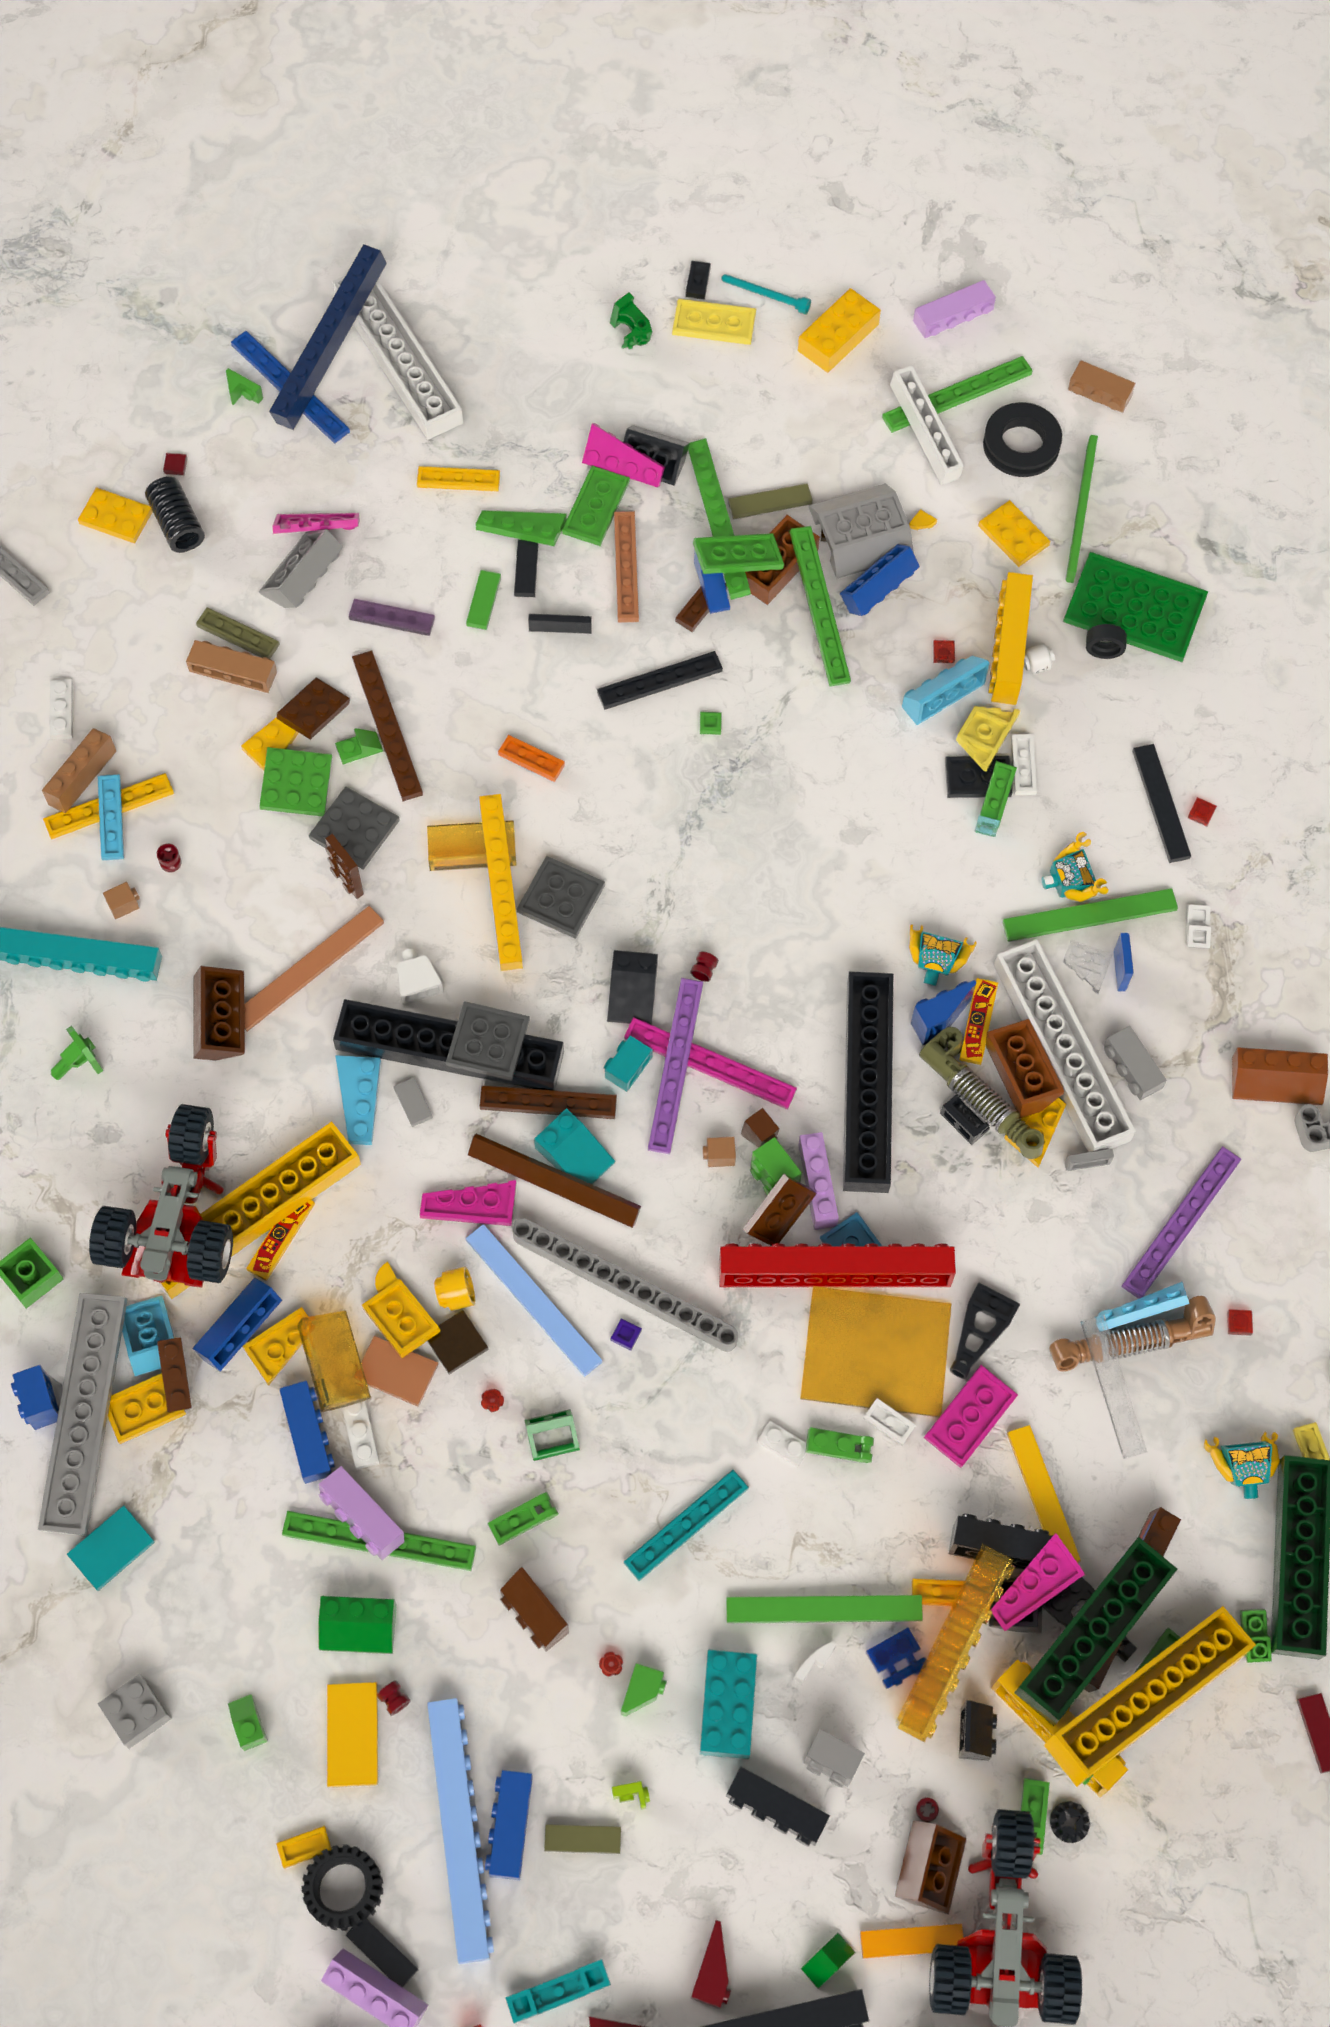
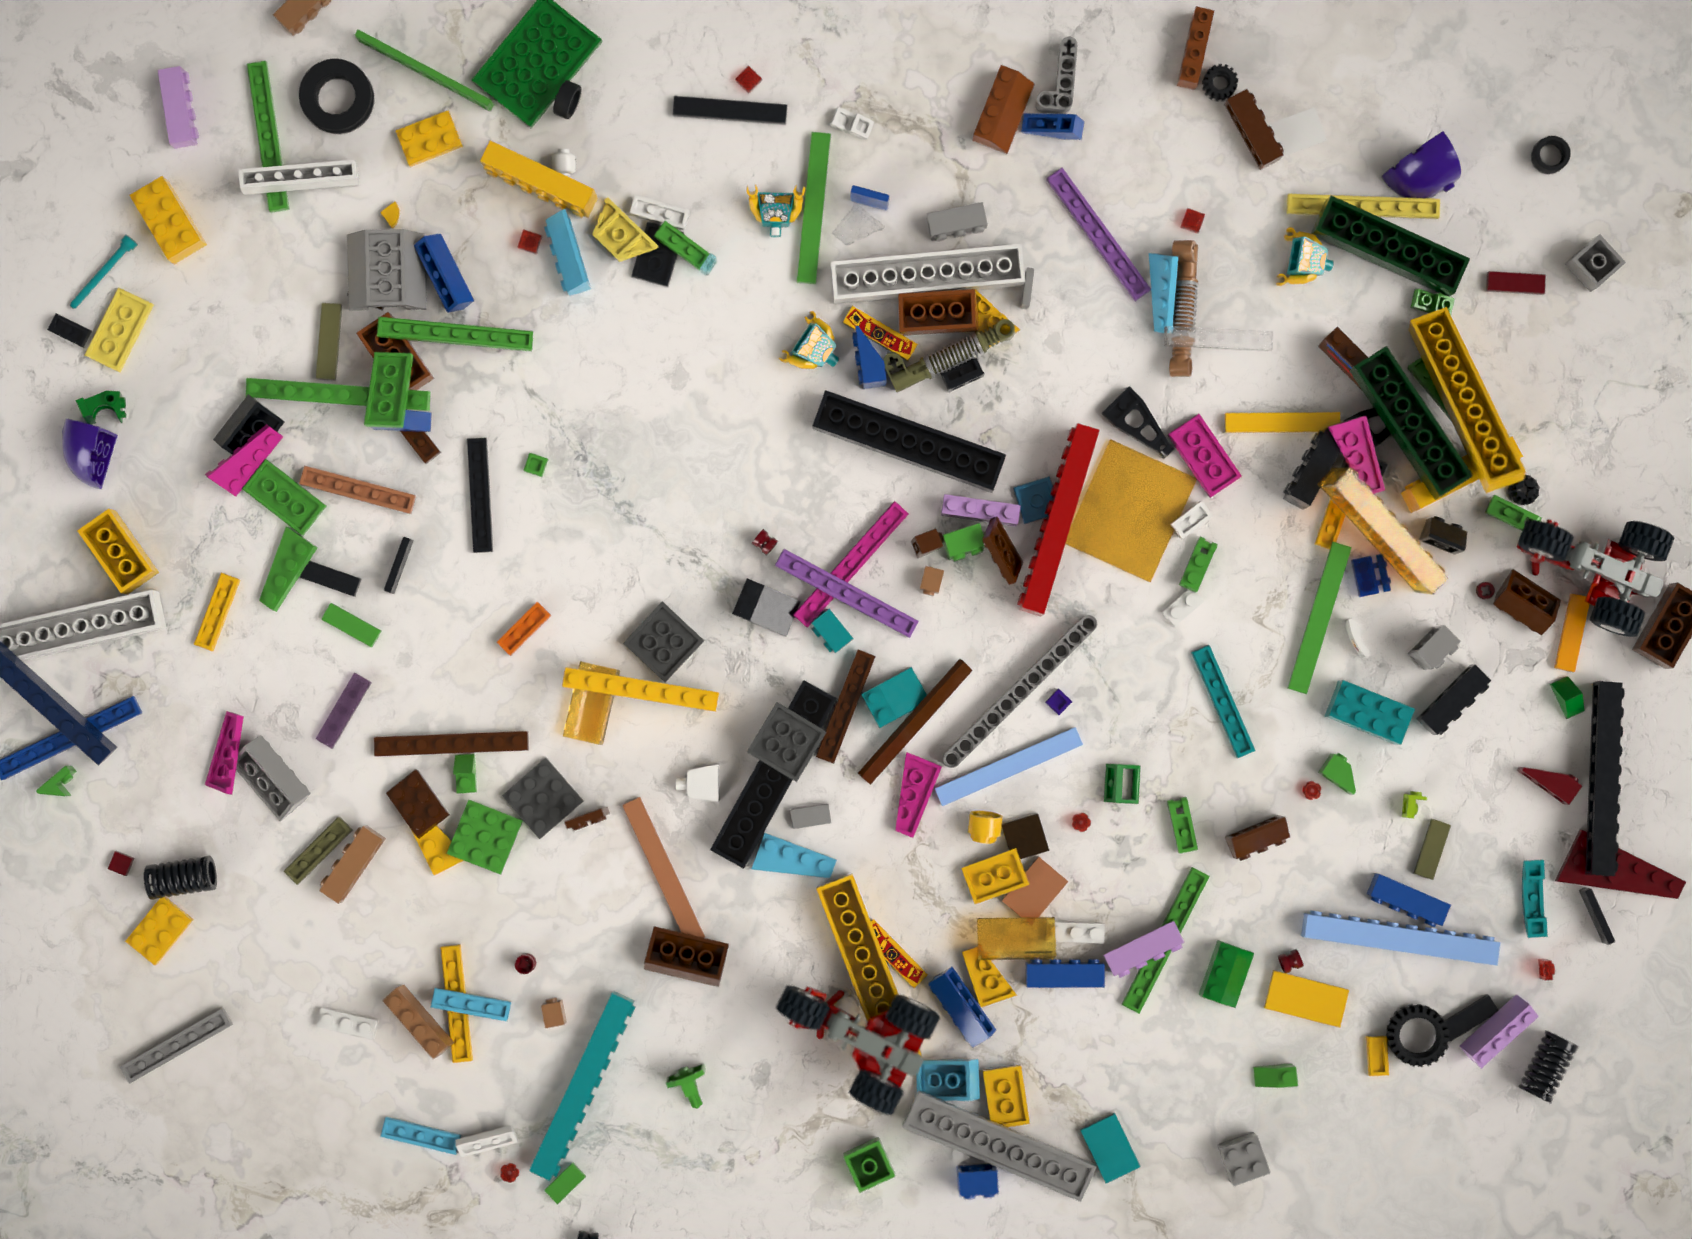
camera: 70 degrees left, 20 degrees up
reddish brown plate [157,1337,192,1412] -> none
yellow tile [375,1262,398,1293] -> none
none -> dark purple brick [62,419,118,489]
none -> yellow brick [77,508,159,595]
none -> blue slope [1021,114,1085,140]

